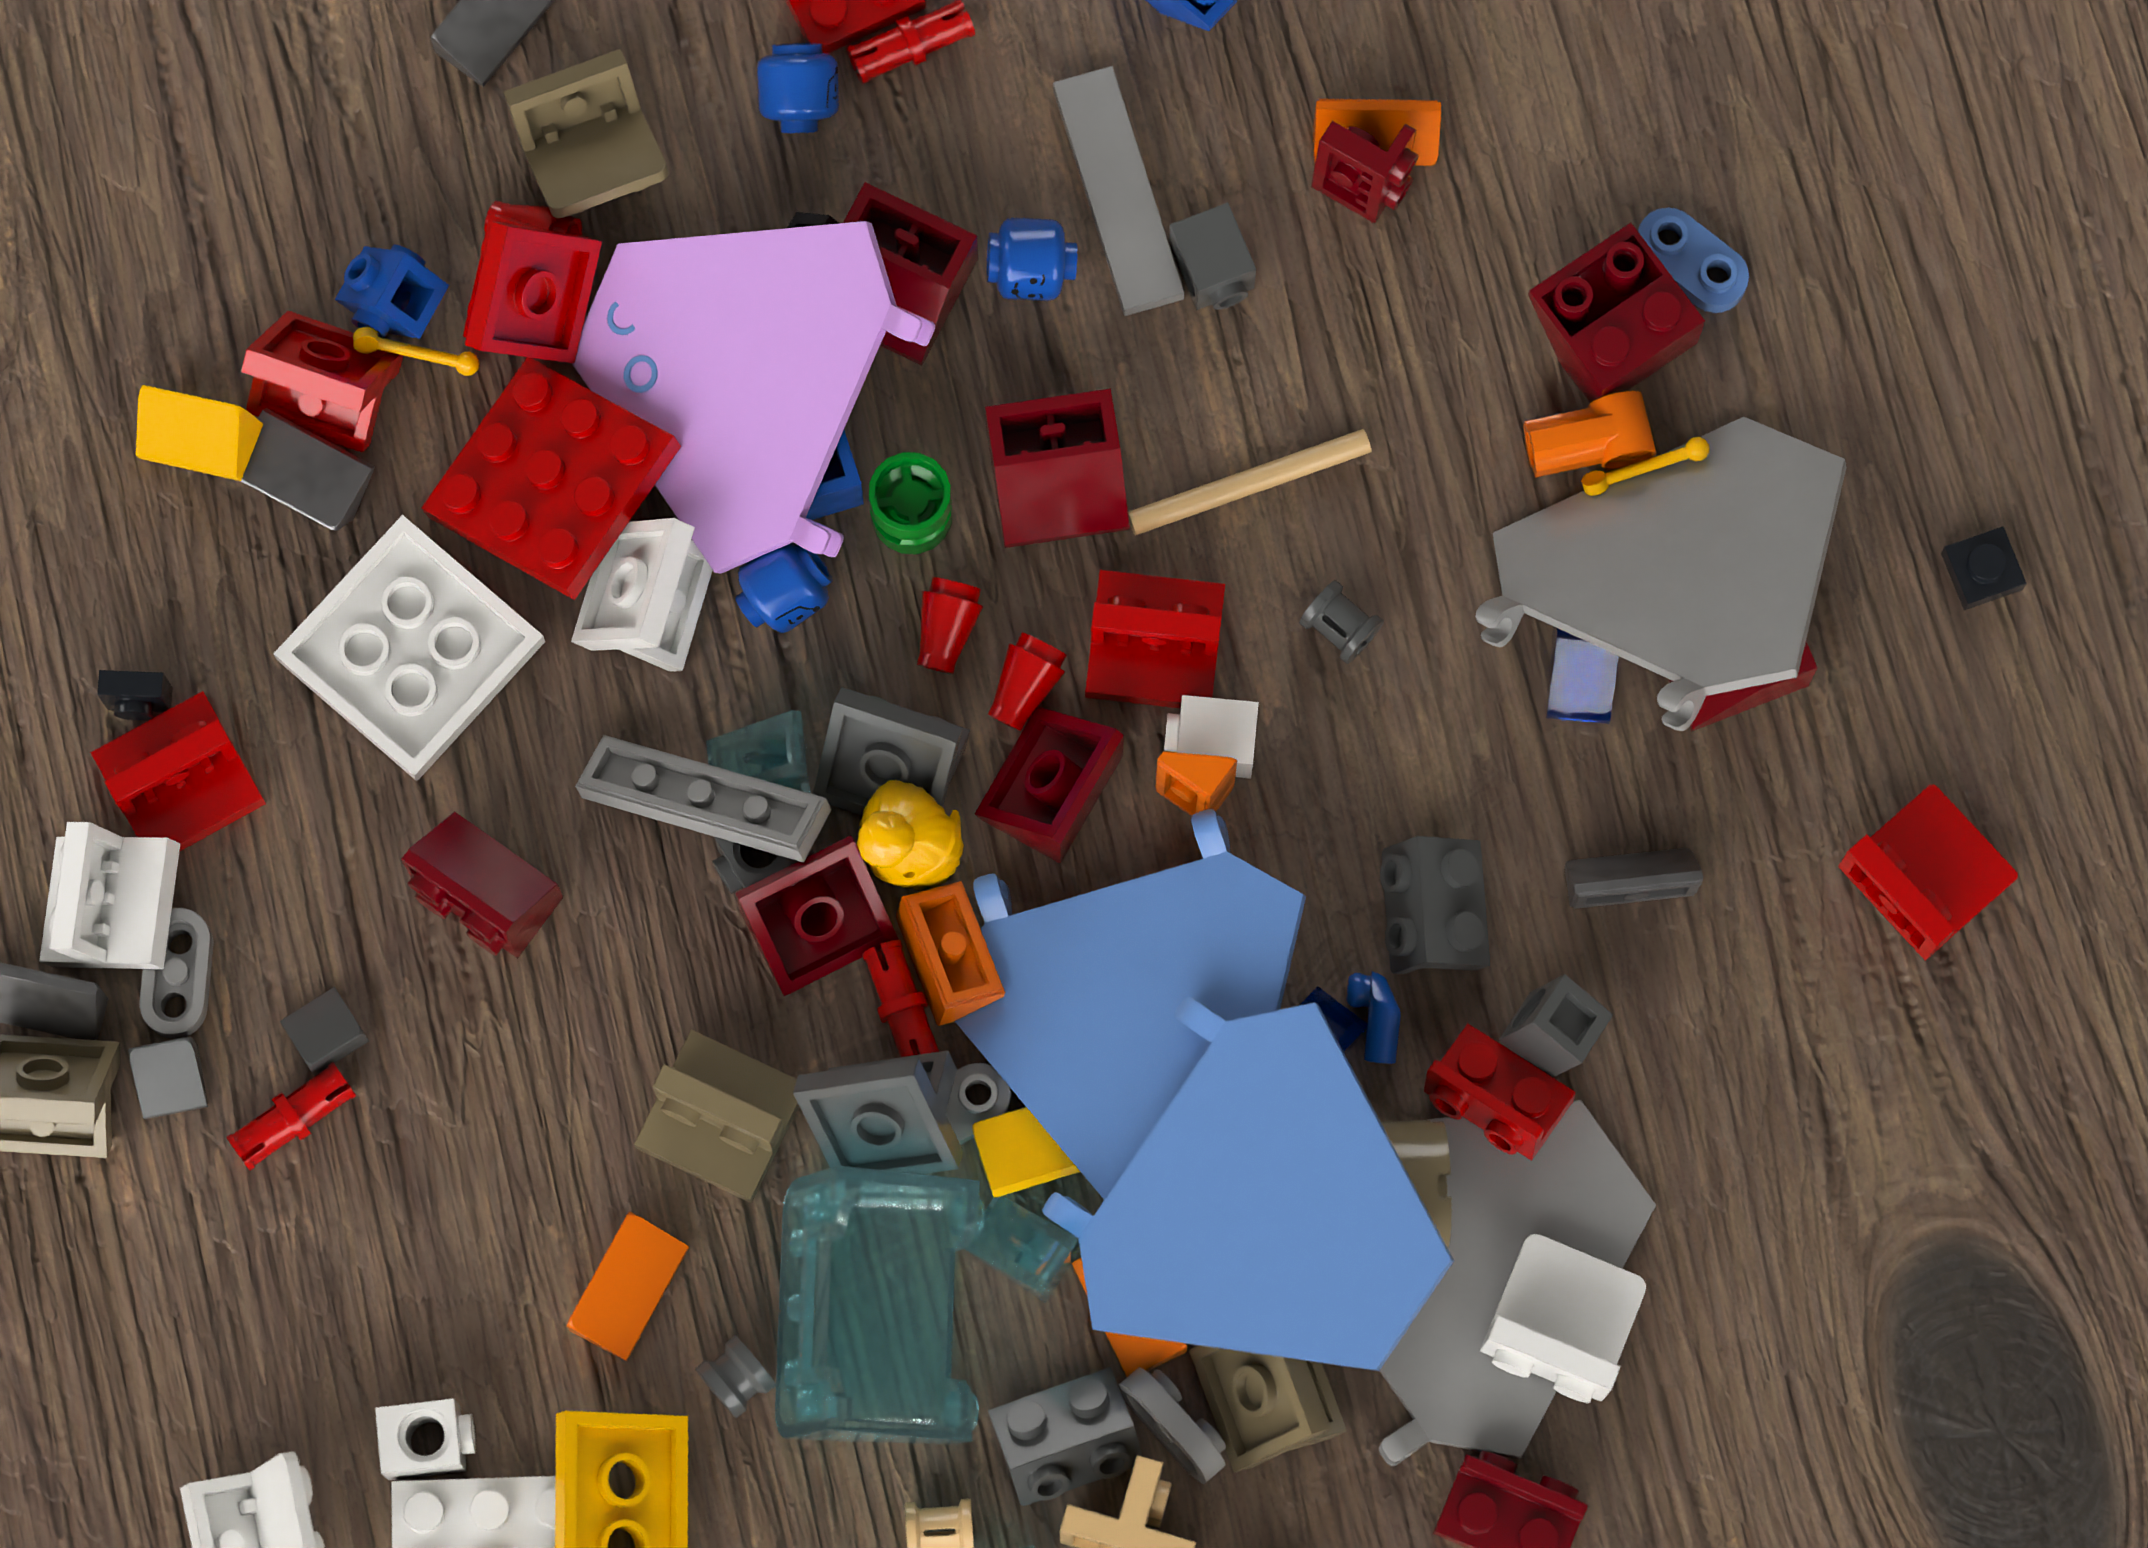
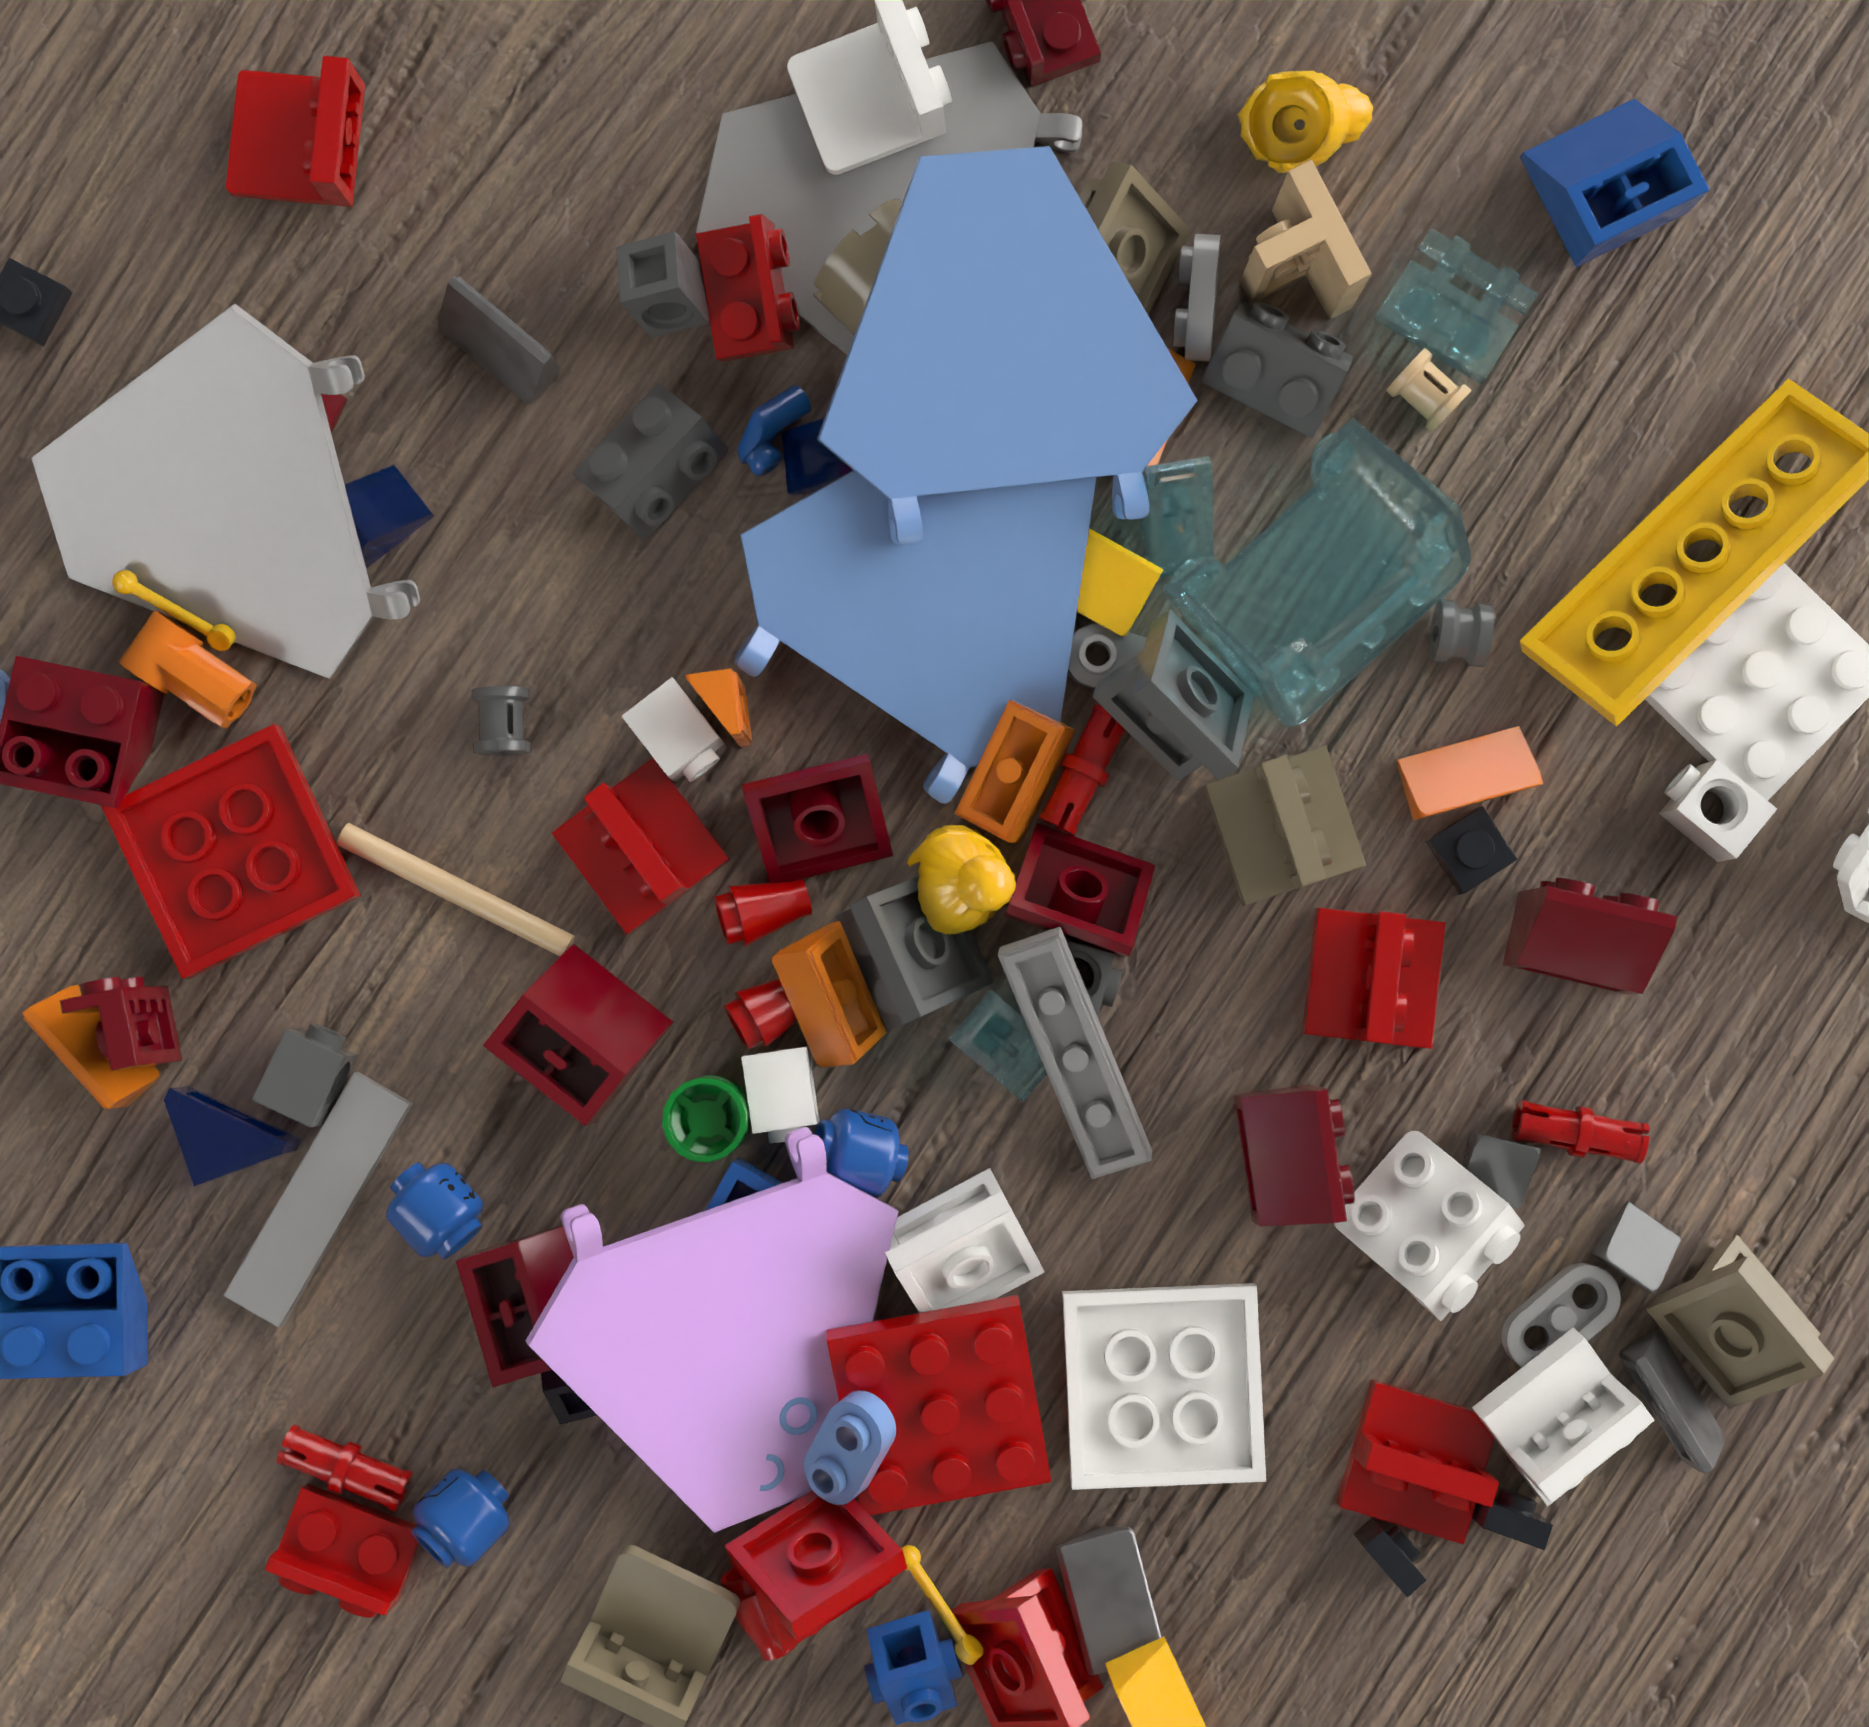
camera: 130 degrees left, 10 degrees up
none -> red plate [101,723,361,979]
none -> clear blue slope [164,1086,302,1186]
none -> white brick [741,1046,820,1143]
none -> orange slope [772,921,887,1068]
none -> medium blue plate [804,1390,896,1505]
none -> red bracket [1302,907,1446,1049]
none -> white bracket [1334,1131,1525,1321]
none -> black plate [1425,806,1518,895]
none -> black plate [1472,1488,1553,1550]
none -> dark red slope [1502,878,1678,994]

